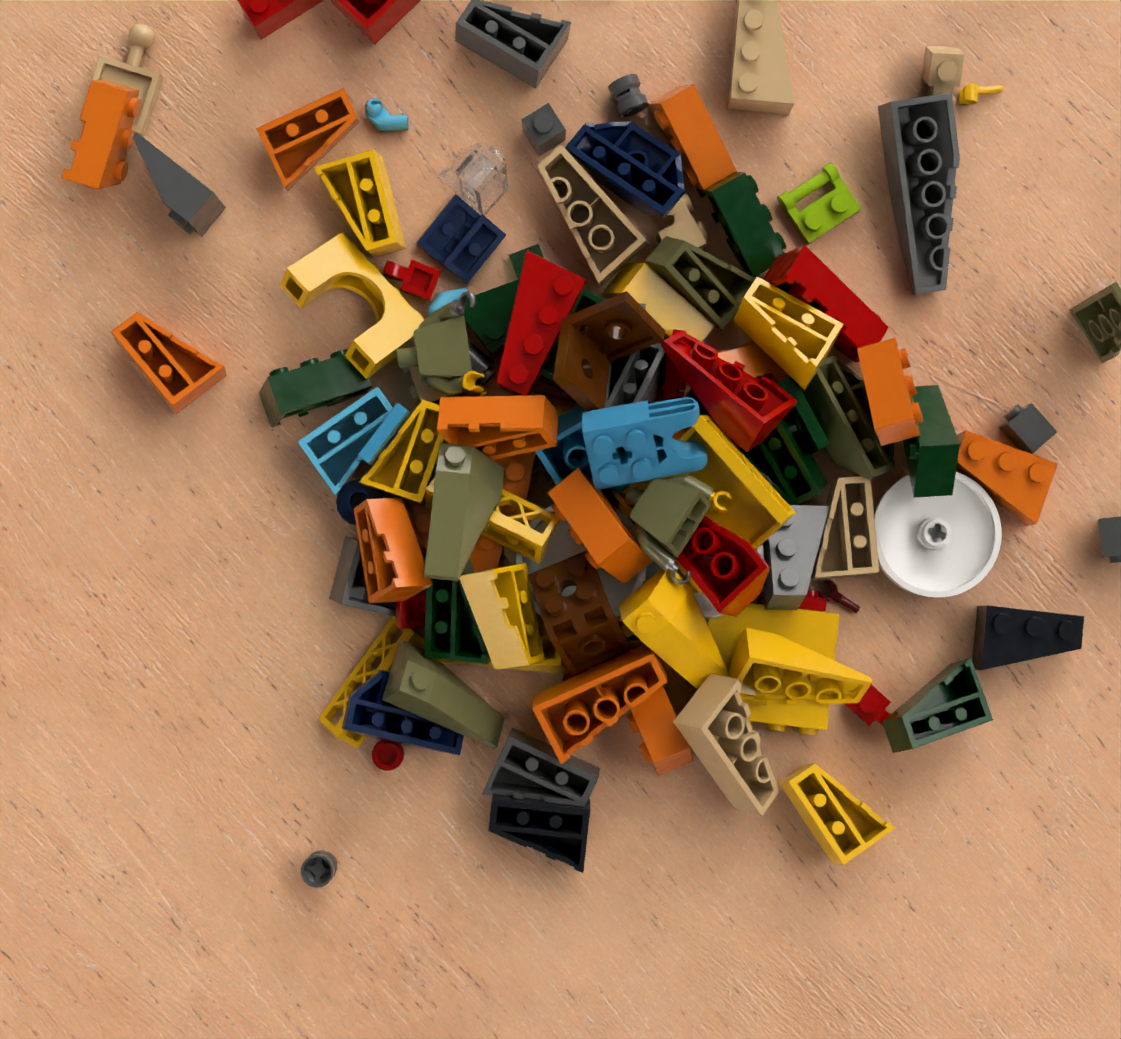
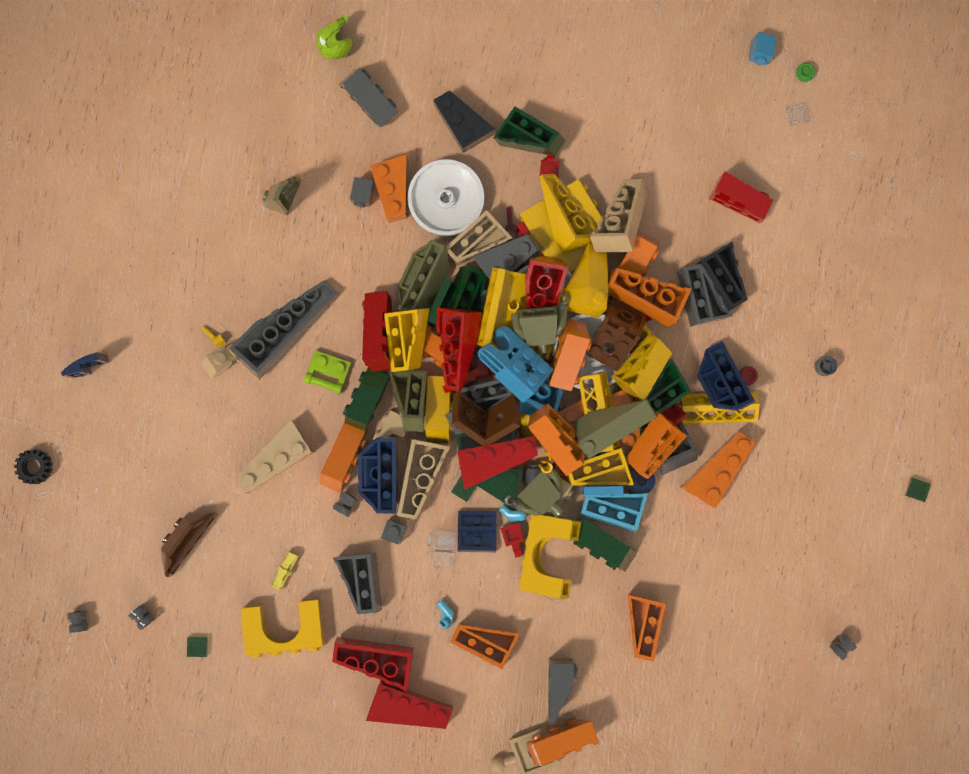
camera: 120 degrees left, 0 degrees up
yellow wedge [313,149,406,257] -> none
olive wedge [382,640,505,748] -> none
yellow wedge [779,763,895,865] -> none
orange wedge [857,338,923,446] -> none
dark green wedge [903,385,960,498] -> none
none -> orange wedge [680,432,756,508]
none -> red wedge [709,171,773,223]
none -> clear green tile [905,478,931,502]

